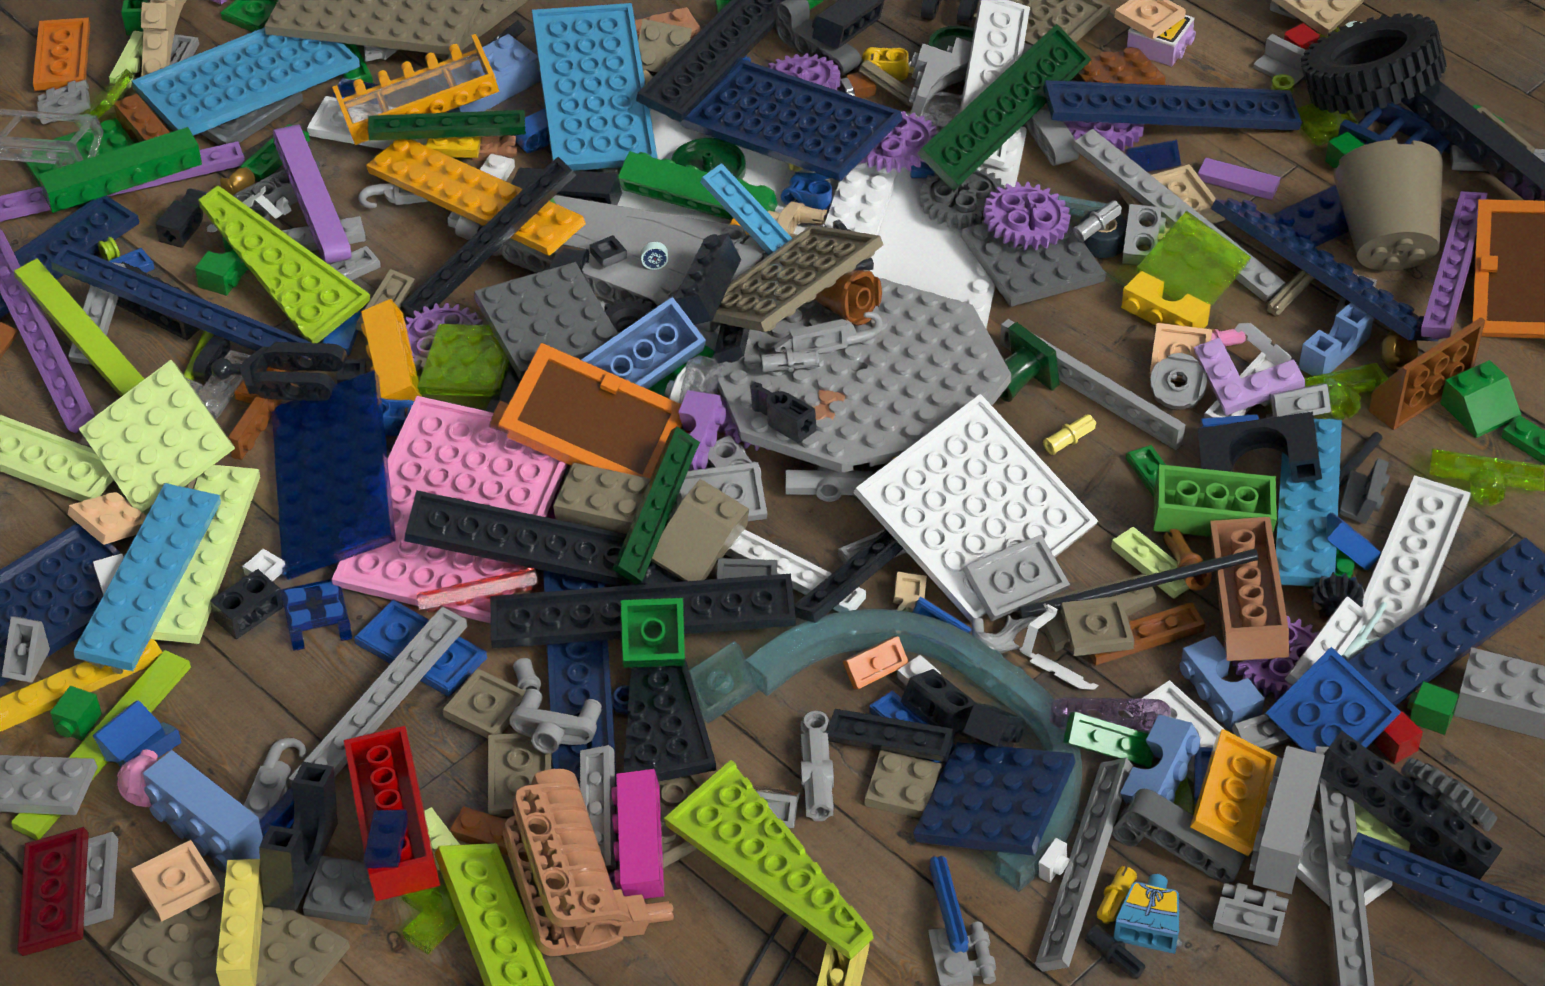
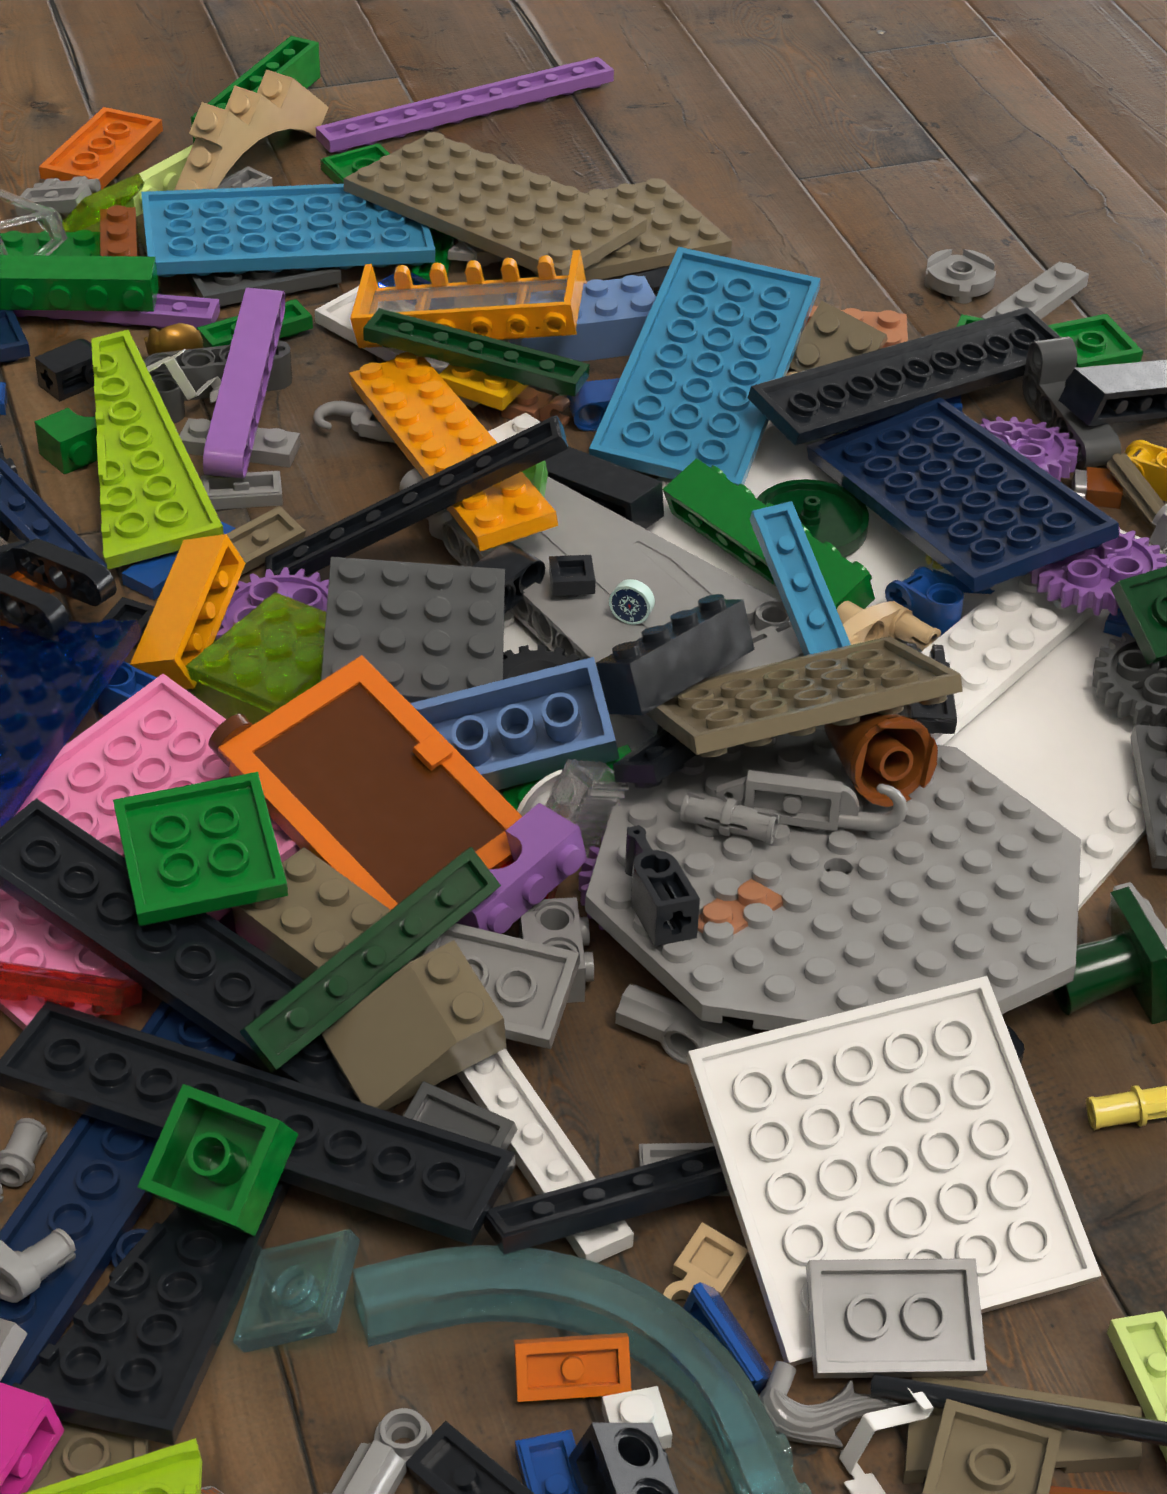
camera: 25 degrees right, 5 degrees down
none -> green plate [113,772,288,926]

